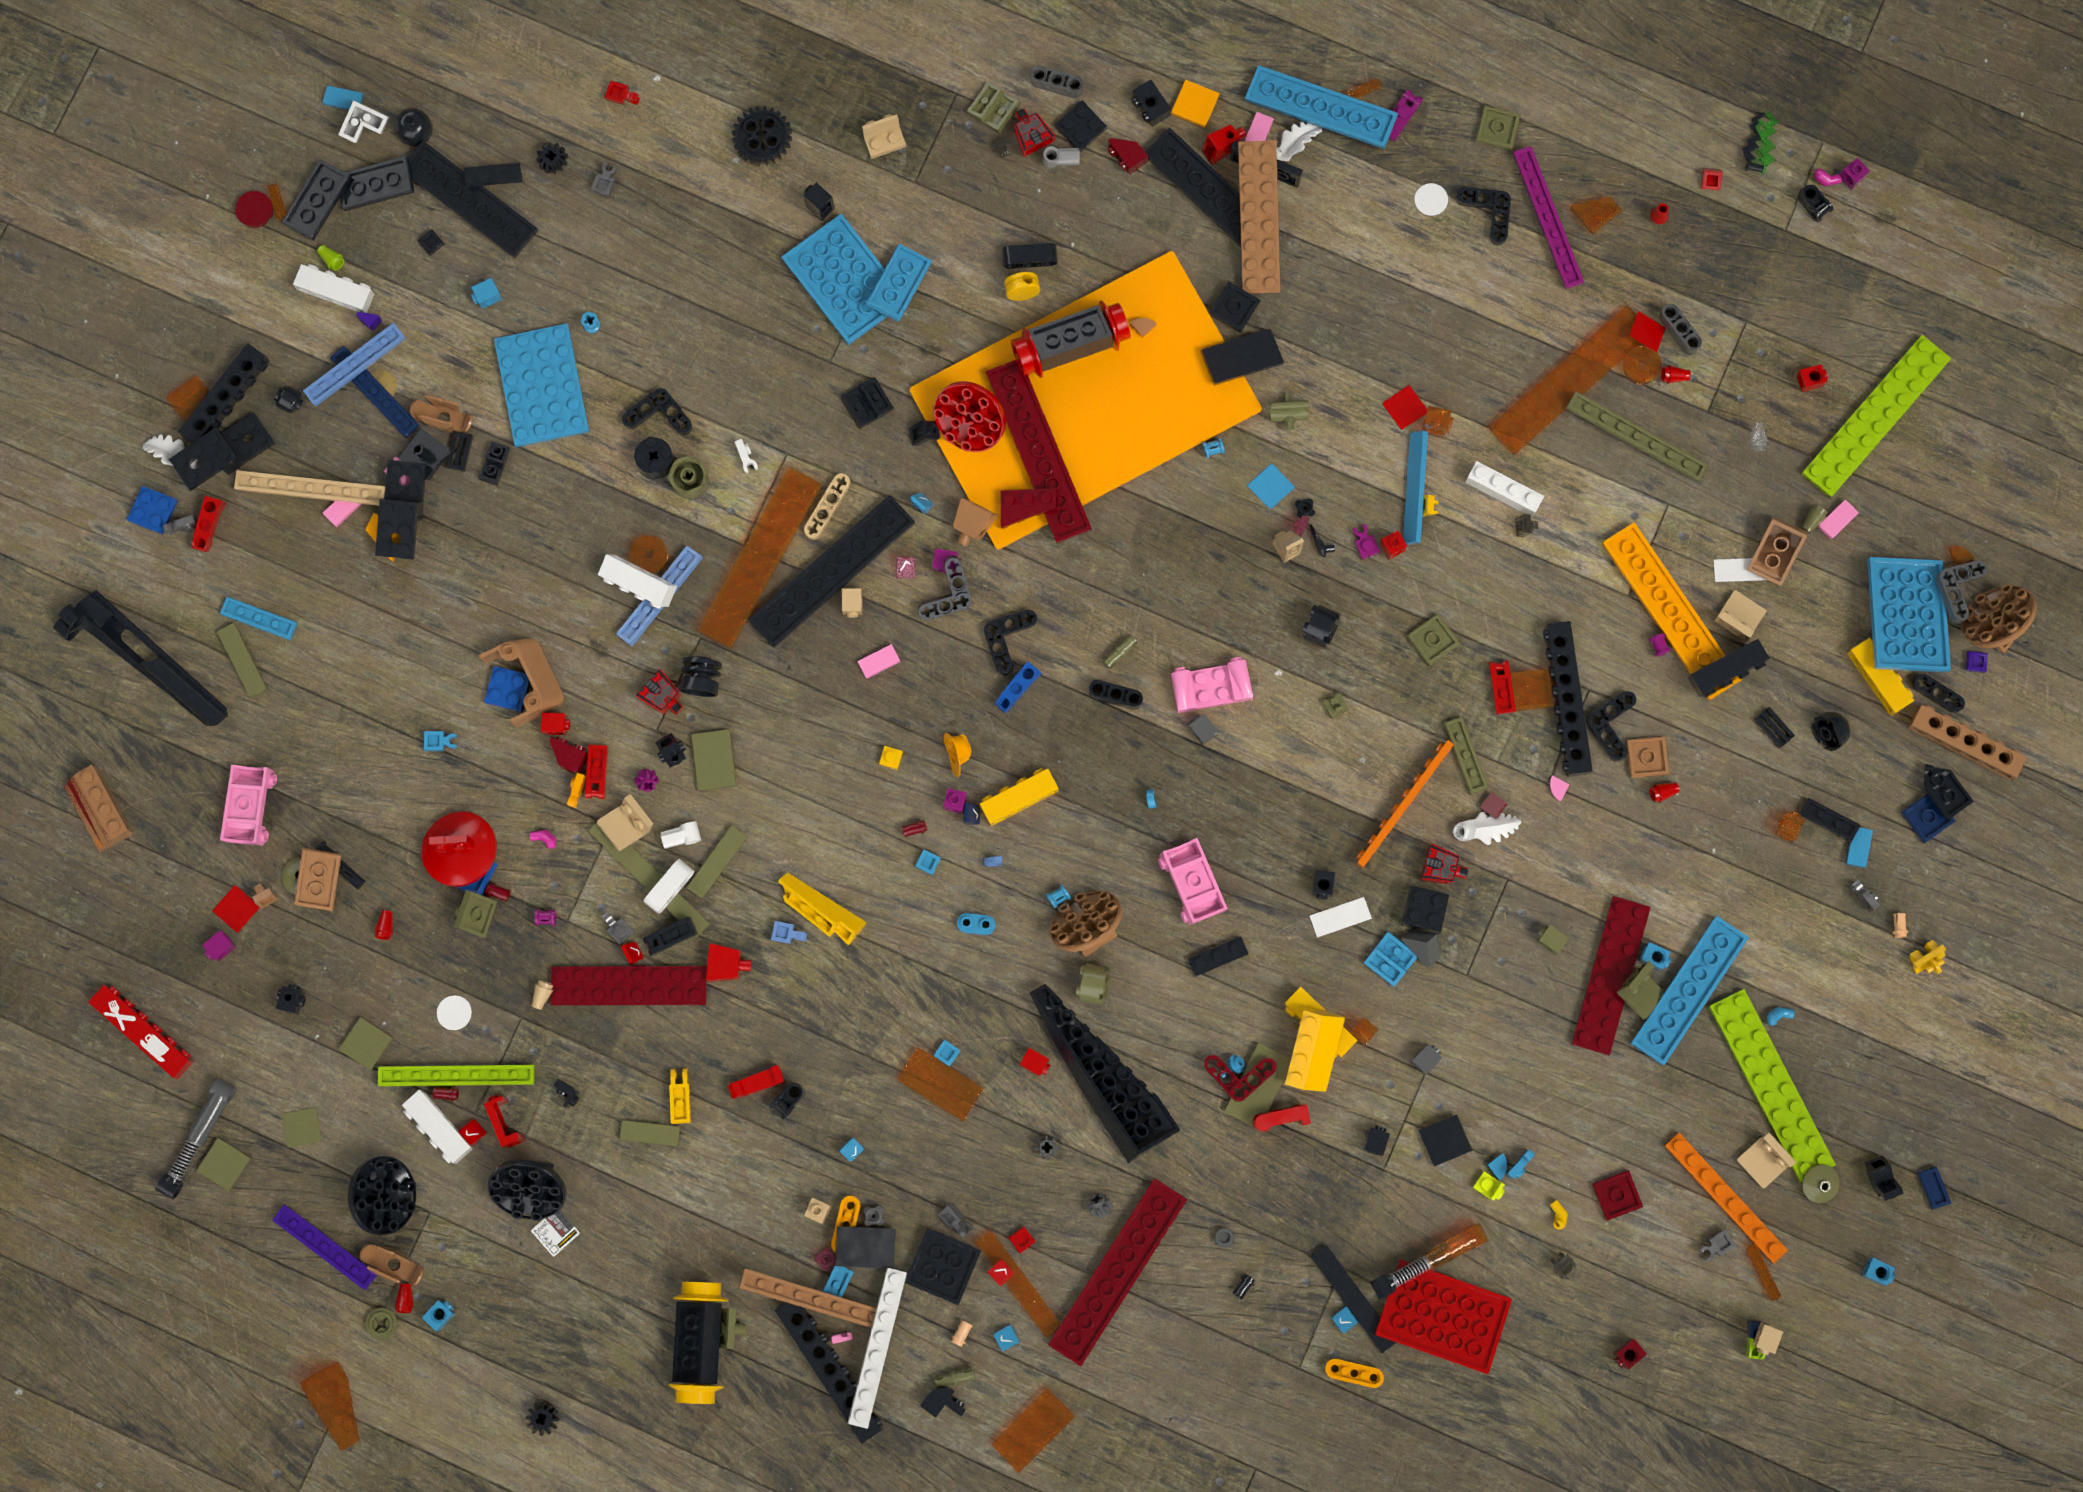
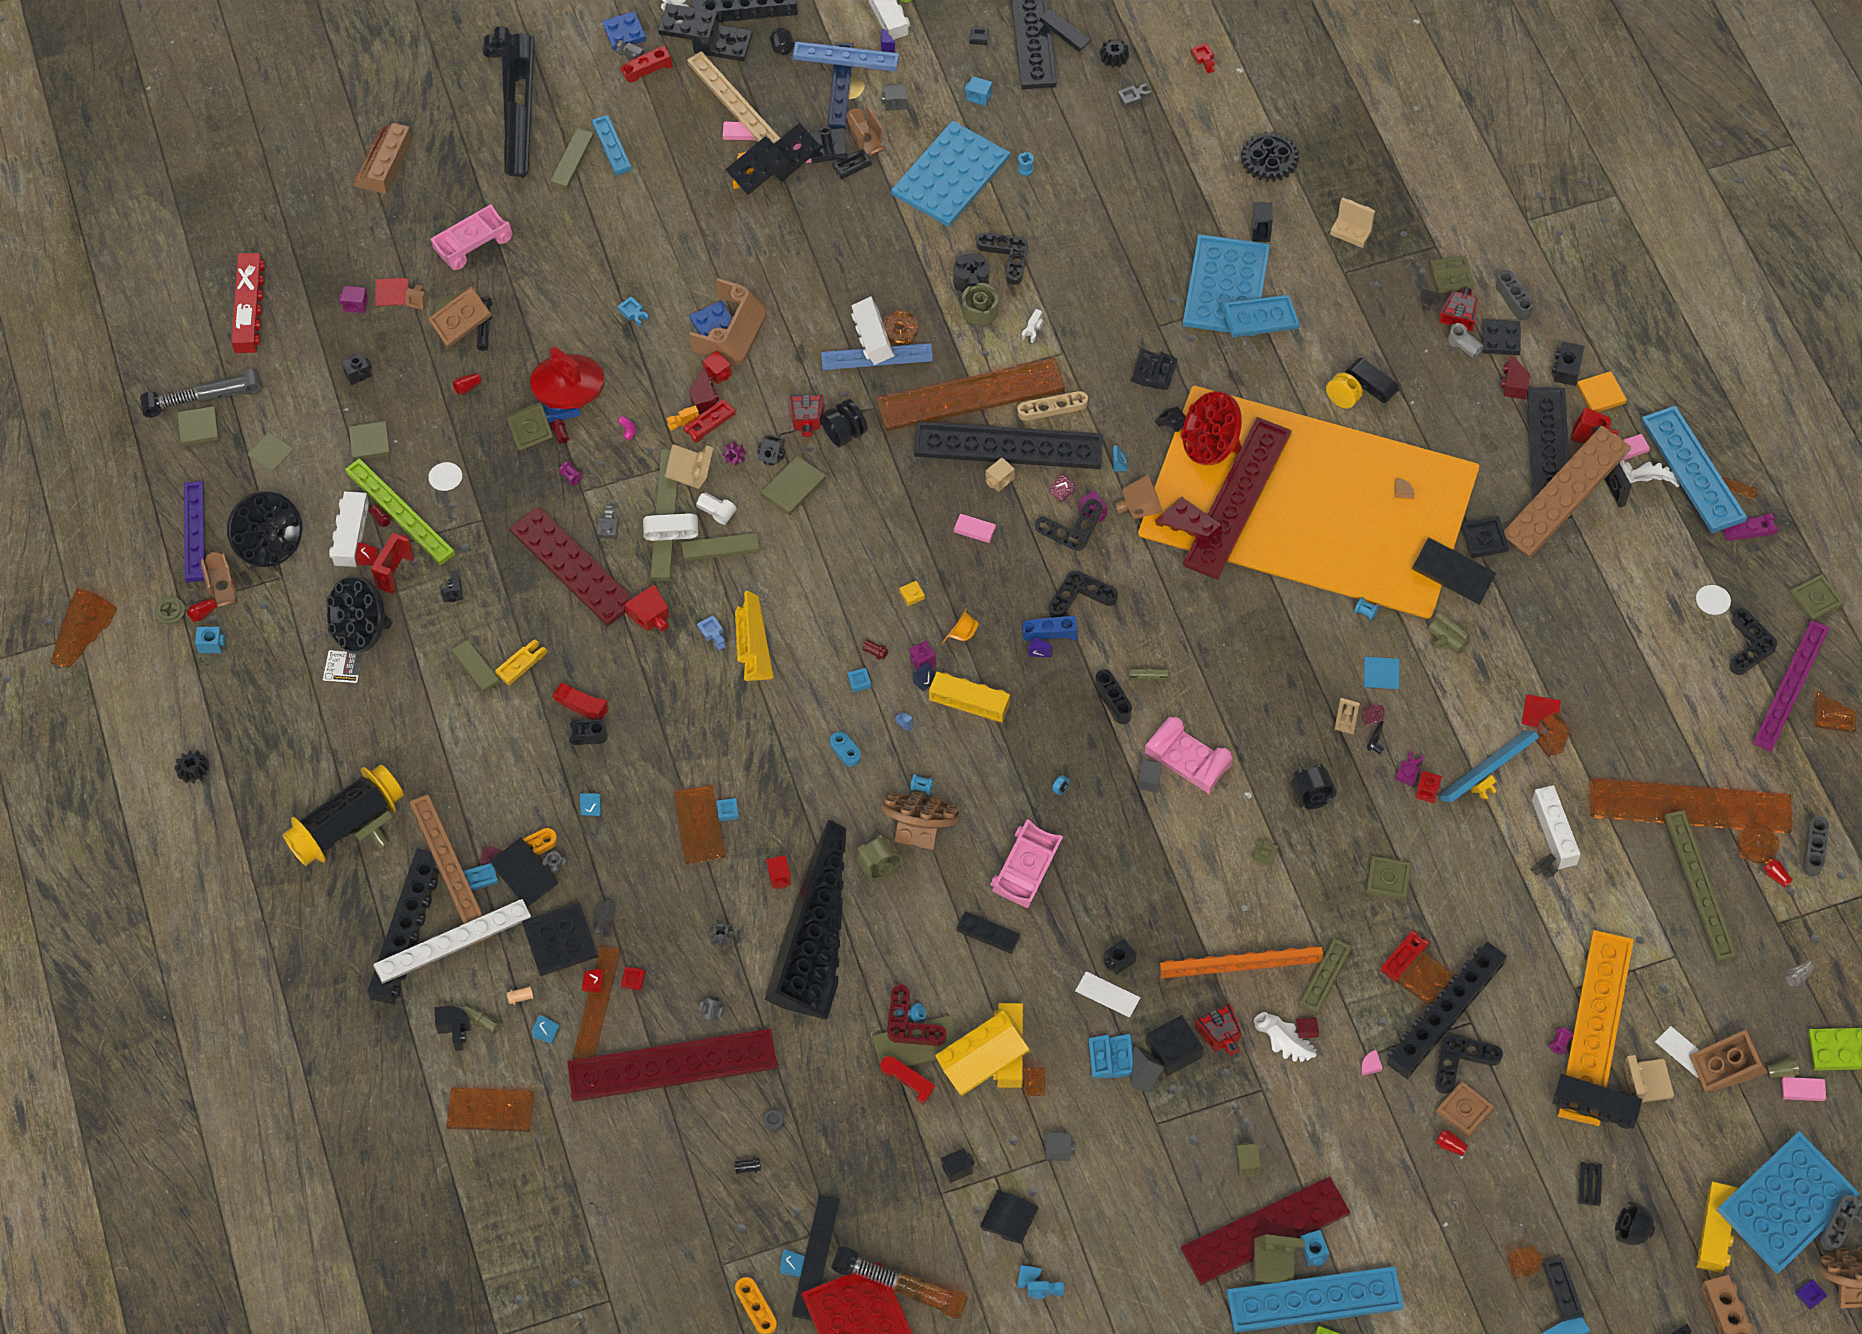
camera: 45 degrees right, 20 degrees down
black slope [479,442,510,486] -> none
tan cone [531,980,553,1010] -> none
red slope [621,942,644,965] -> none
black plate [643,917,698,957] -> none
tan brick [804,1198,832,1224] -> none
bright pink tile [831,1332,853,1344] -> none
black brick [1011,300,1131,378] -> none
black plate [1295,498,1315,518] -> none
neon yellow bracket [1473,1171,1505,1201] -> none
red sticker [1630,311,1665,353] -> none
black beam [1912,674,1965,713] -> none
none -> dark grey brick [881,84,907,111]
none -> dark purple slope [1028,637,1053,657]

